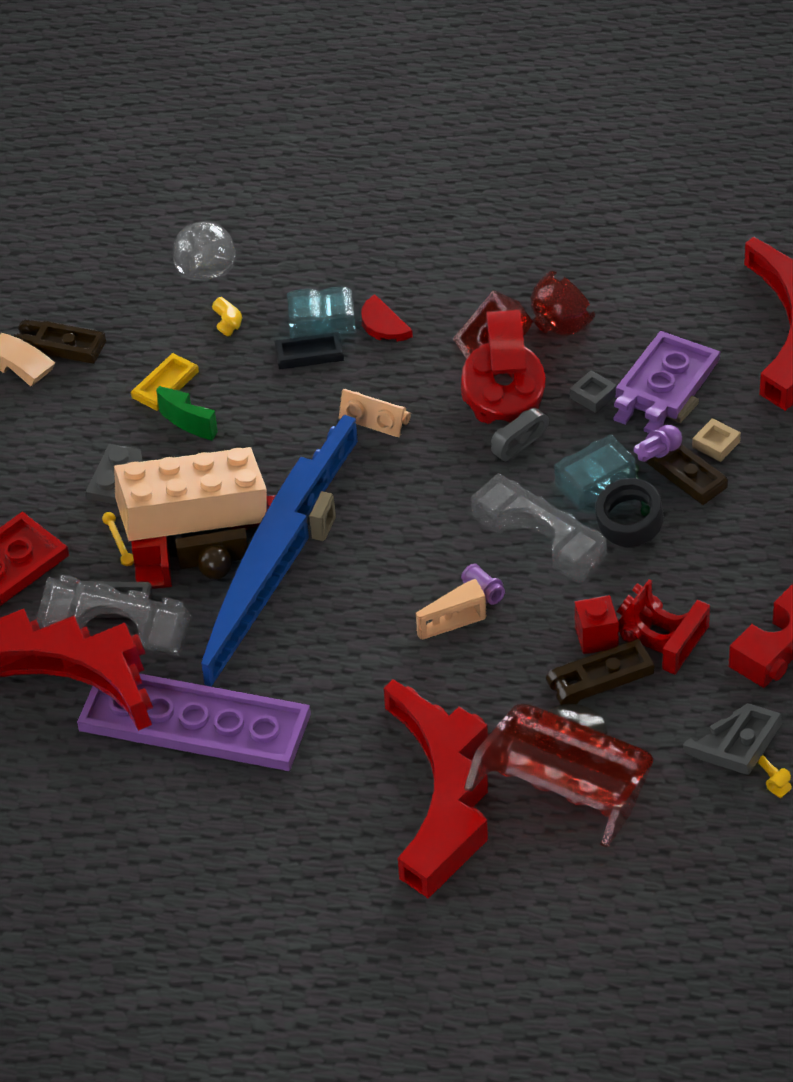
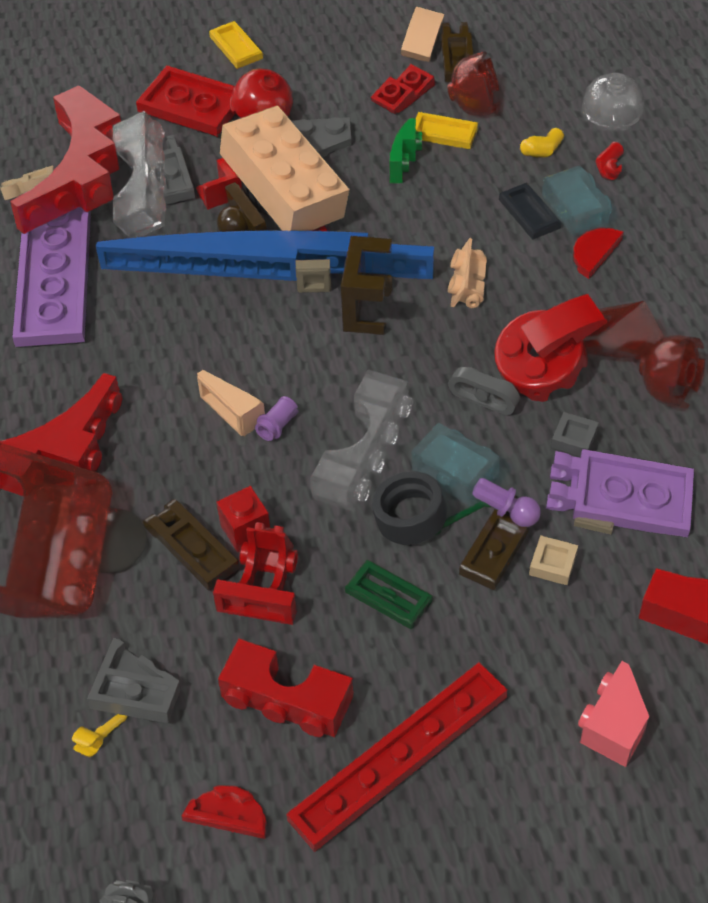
camera: 70 degrees right, 5 degrees up
none -> tan plate [0,165,54,200]
none -> red cylinder [230,68,293,119]
none -> dark brown panel [341,236,393,335]
none -> dark green tile [345,560,433,630]
none -> red slope [371,64,436,114]
none -> clear red cylinder [447,51,500,116]
none -> red arm [595,142,624,180]

